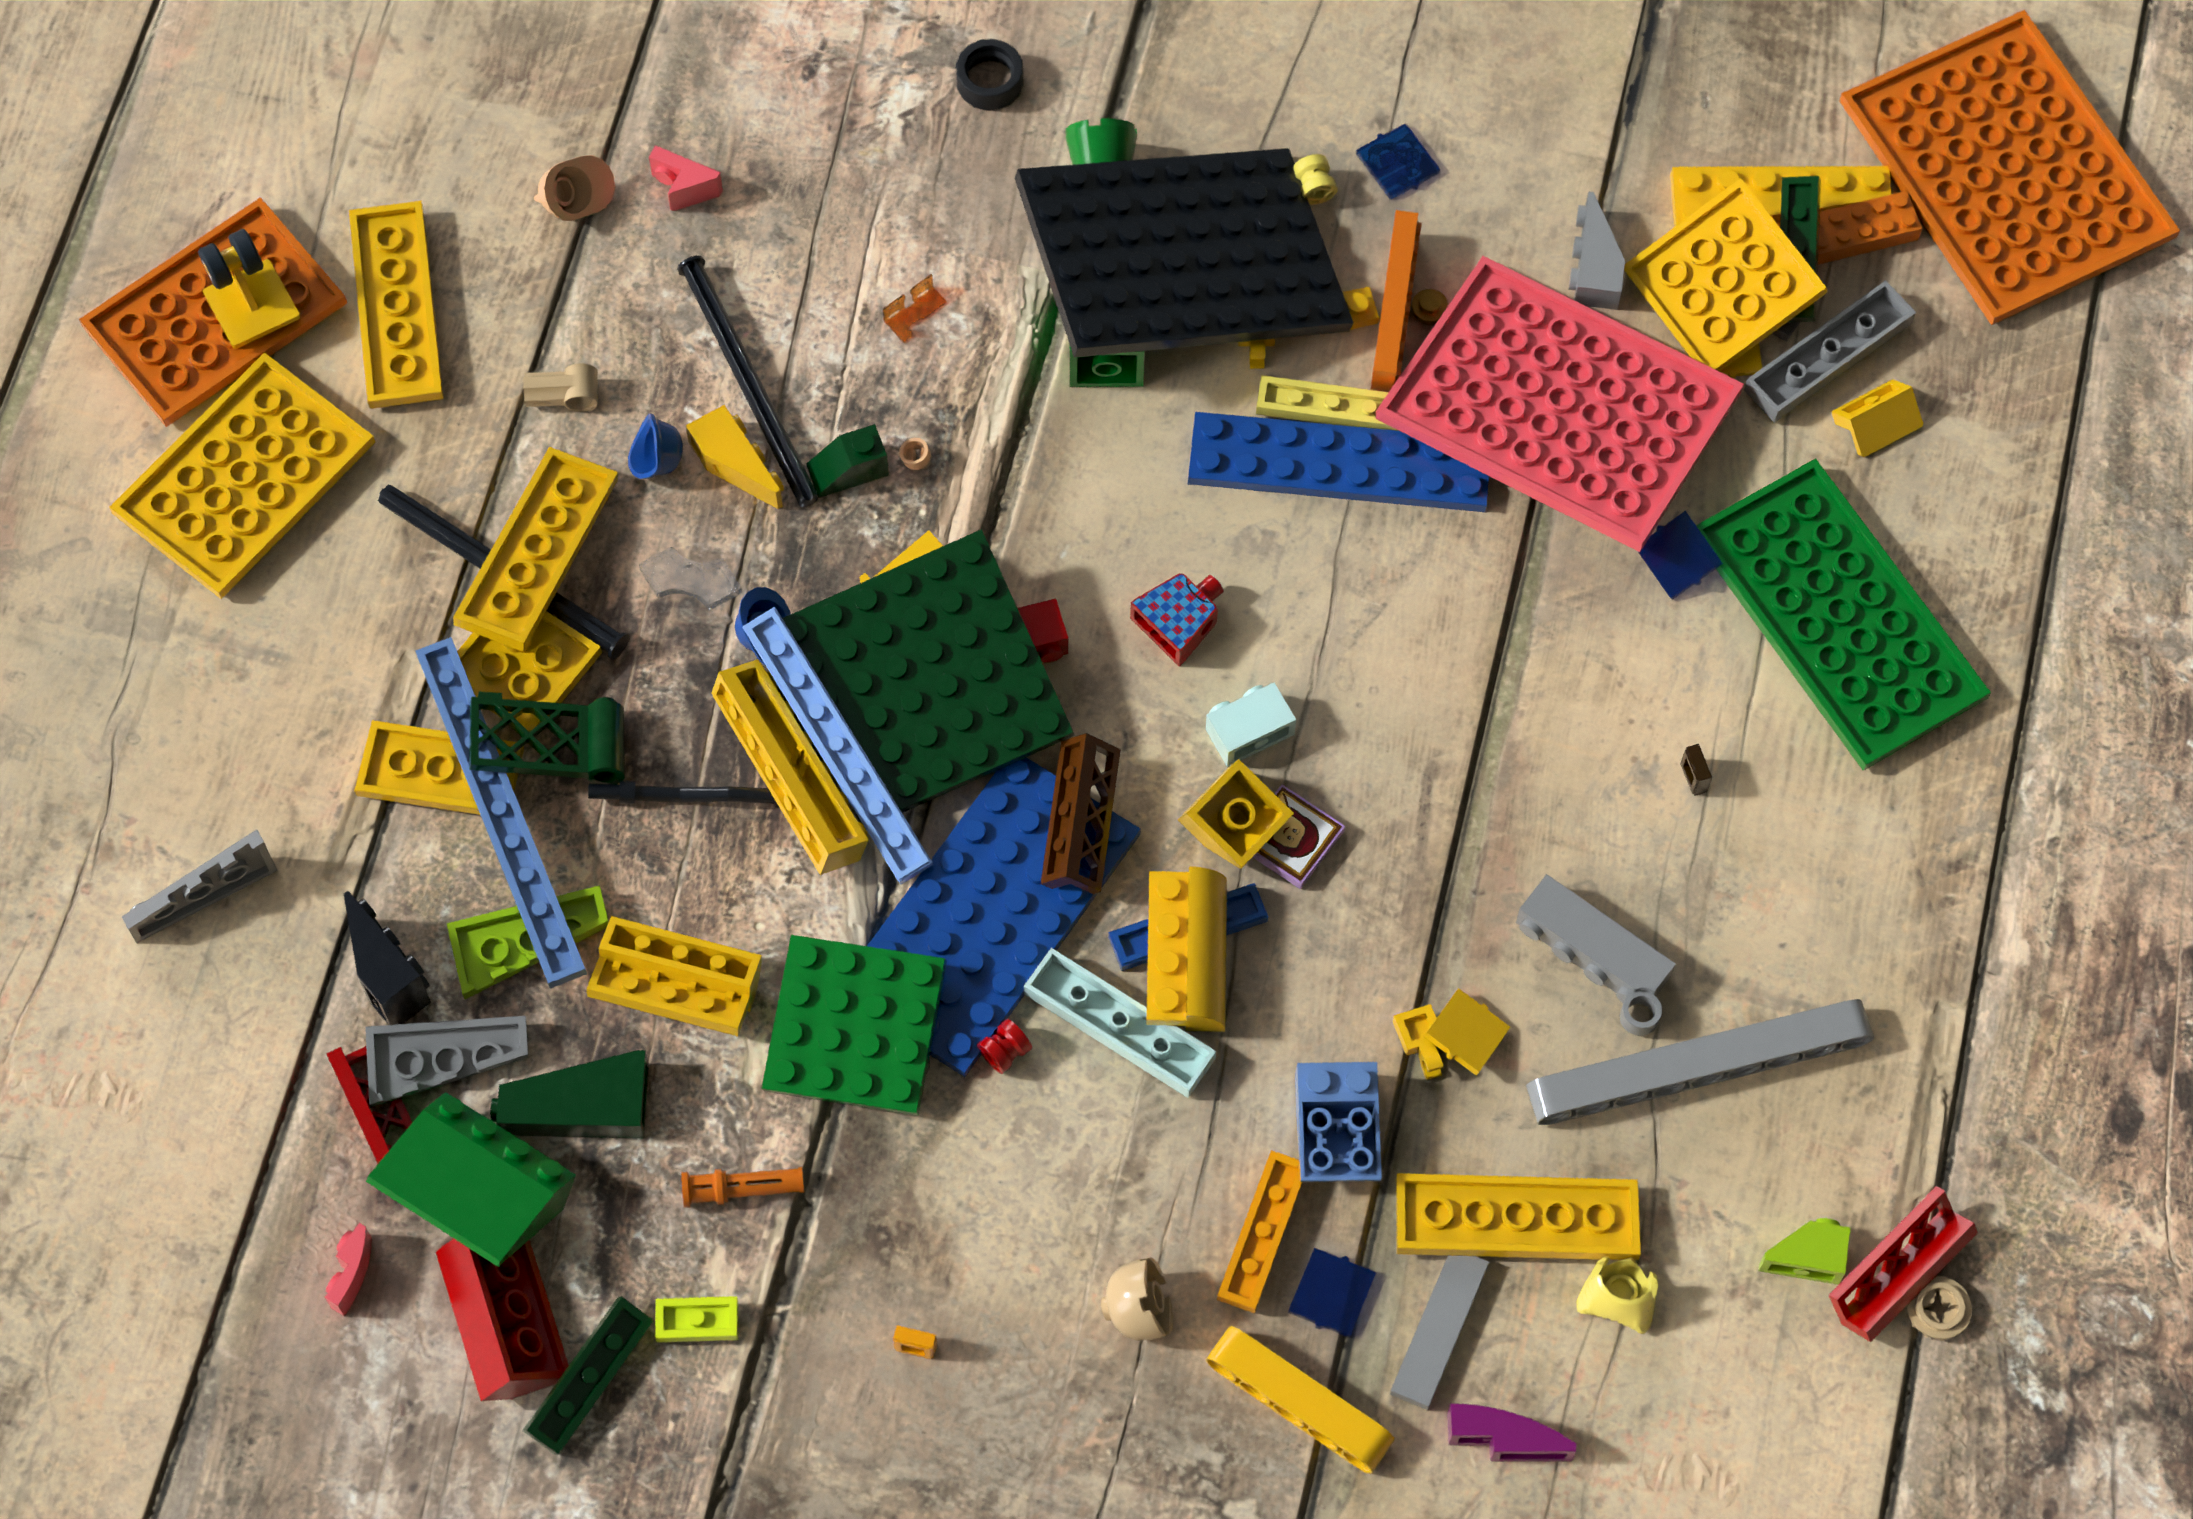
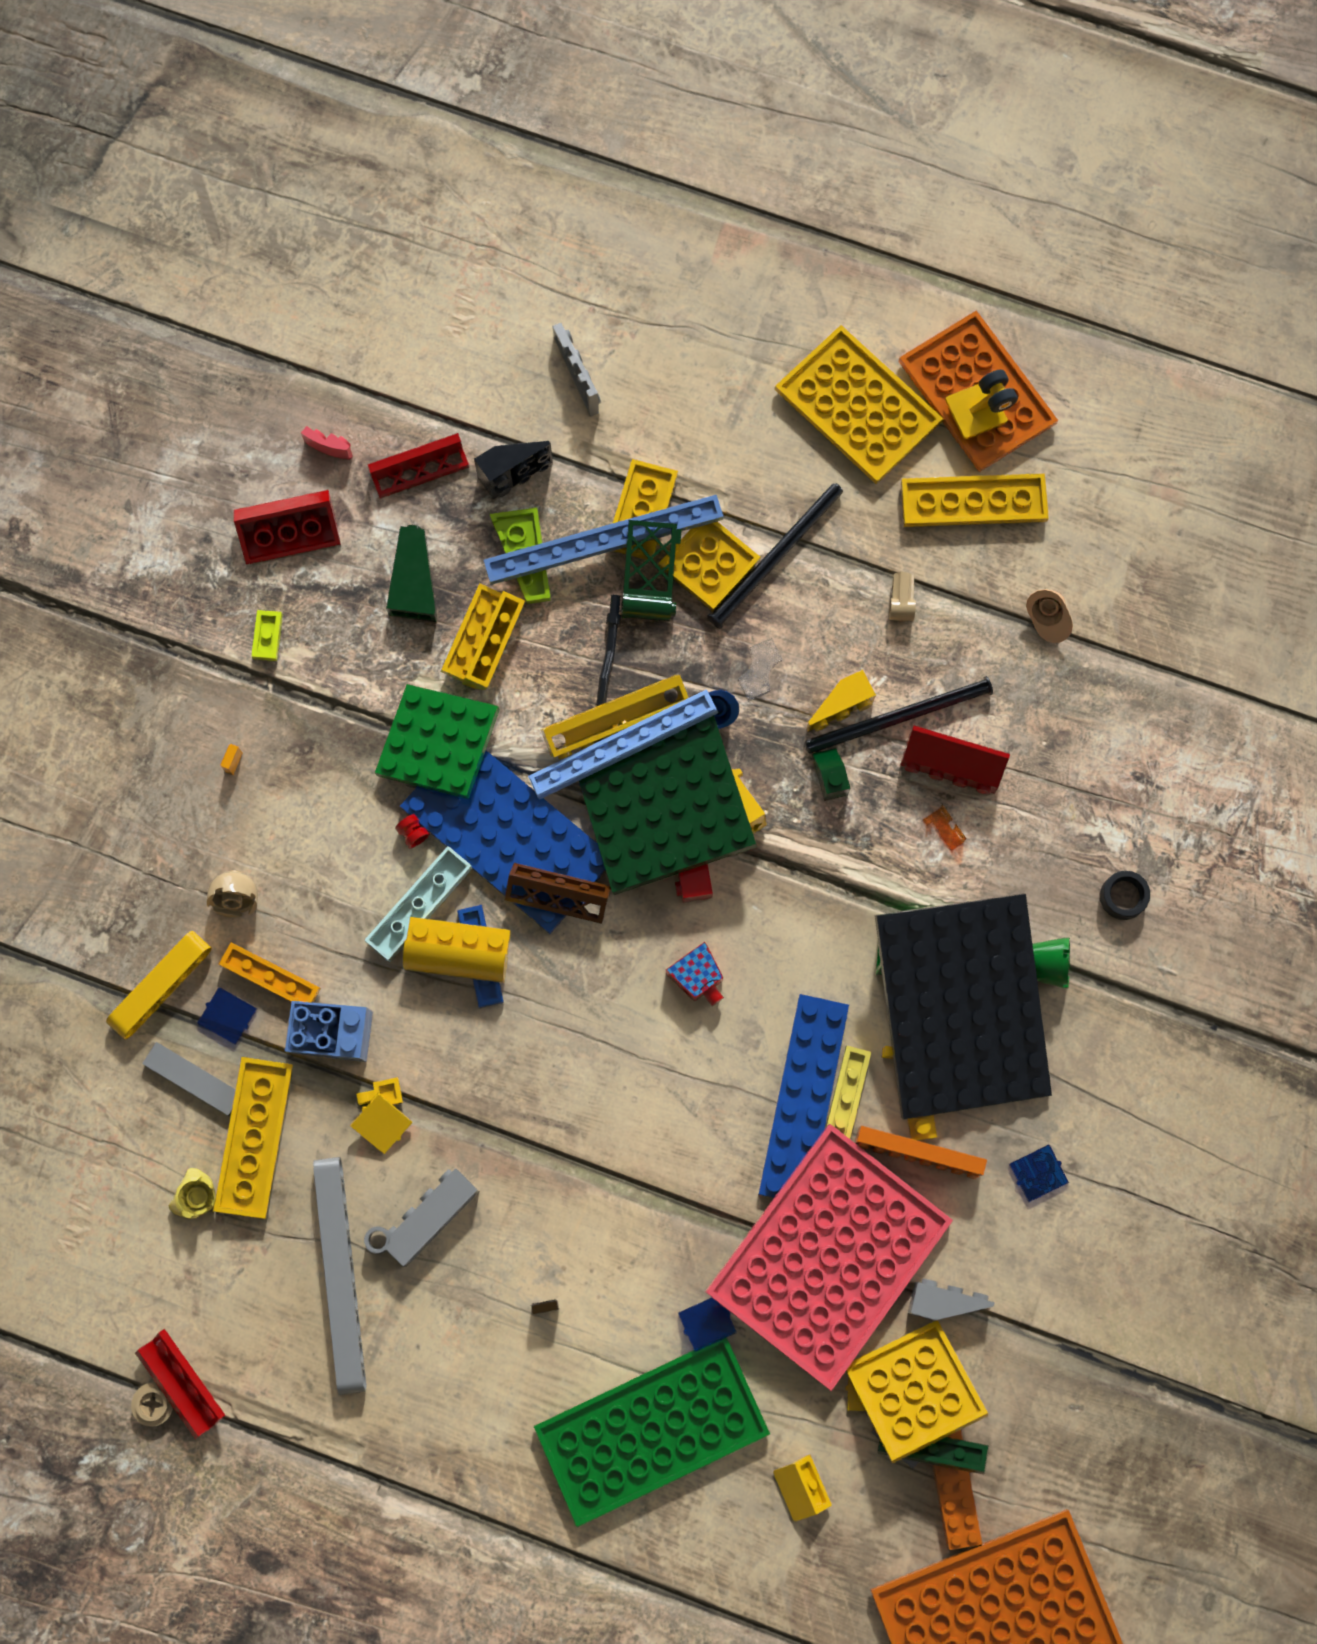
camera: 95 degrees right, 10 degrees up
light grey wing [366,1016,528,1108] -> none
green slope [366,1092,576,1267] -> none
yellow plate [453,447,618,652] -> none
dark green plate [522,1296,654,1455] -> none
blue helmet [628,414,683,479] -> none
coral slope [649,145,723,211] -> none
orange pin [681,1167,804,1208] -> none
light nougat hinge [899,438,931,470] -> none
yellow slope [1178,759,1294,869] -> none
light aqua brick [1206,682,1296,767] -> none
tile [1252,785,1345,889] -> none
light yellow wheel [1293,154,1338,205] -> none
pearl gold plate [1411,289,1449,325] -> none
magenta slope [1447,1403,1576,1462] -> none
yellow wing [1670,166,1892,227] -> none
light grey piece [1744,280,1916,422] -> none
lime slope [1759,1218,1850,1285] -> none
none -> red slope [900,725,1010,795]

